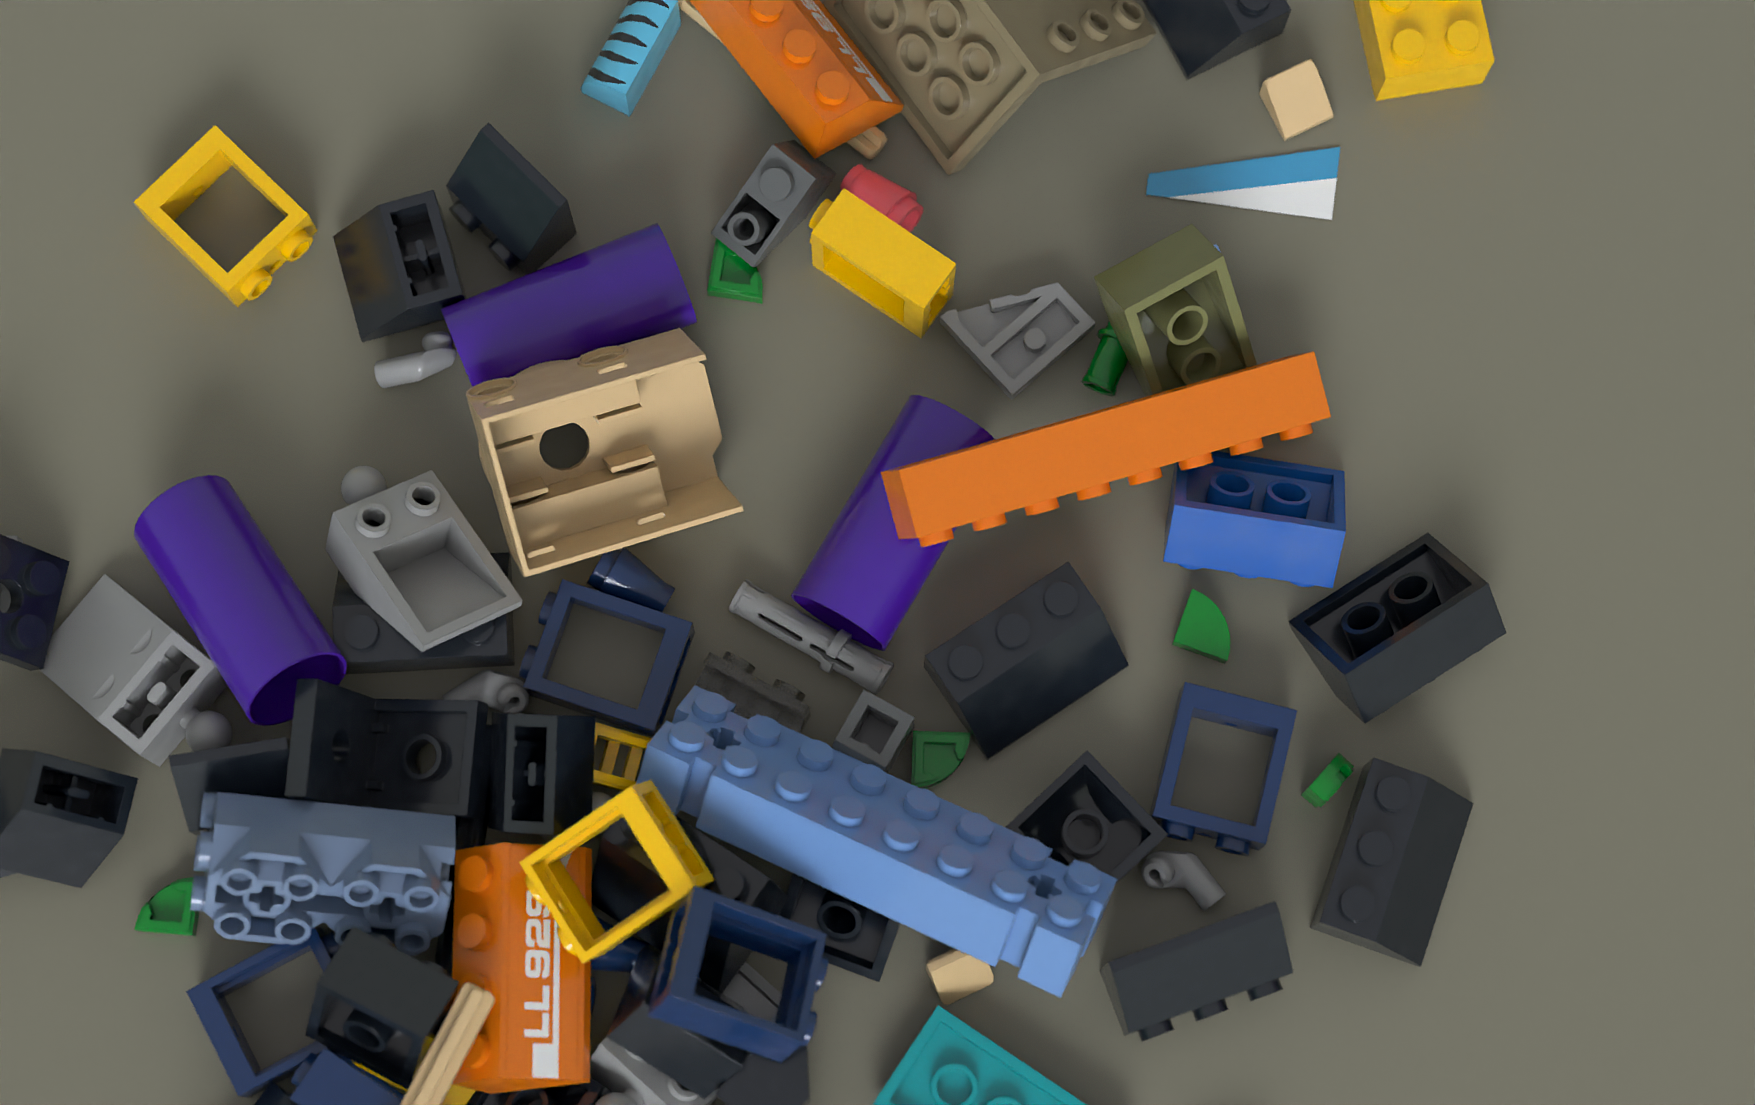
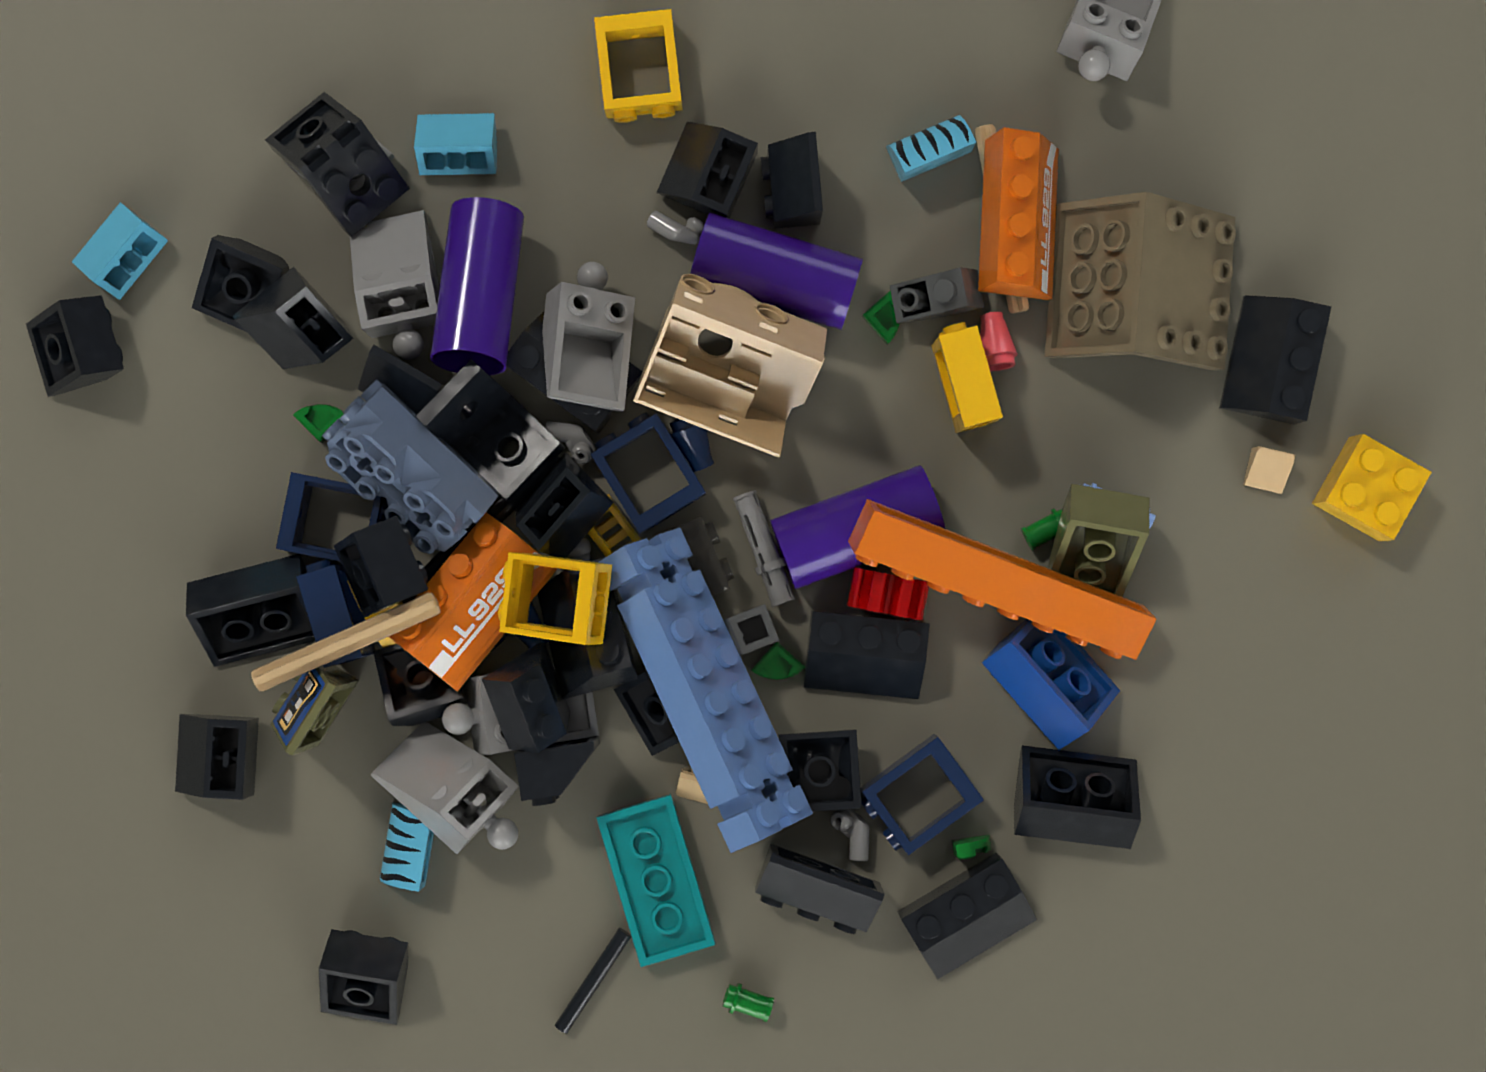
camera: 40 degrees right, 10 degrees up
dark blue window [647,886,828,1062] -> none
light grey wing [939,282,1095,400] -> none
dark azure sticker [1146,147,1340,220] -> none
green tile [1172,589,1230,664] -> none
none -> medium azure brick [414,113,497,175]
none -> red gear [847,567,929,621]

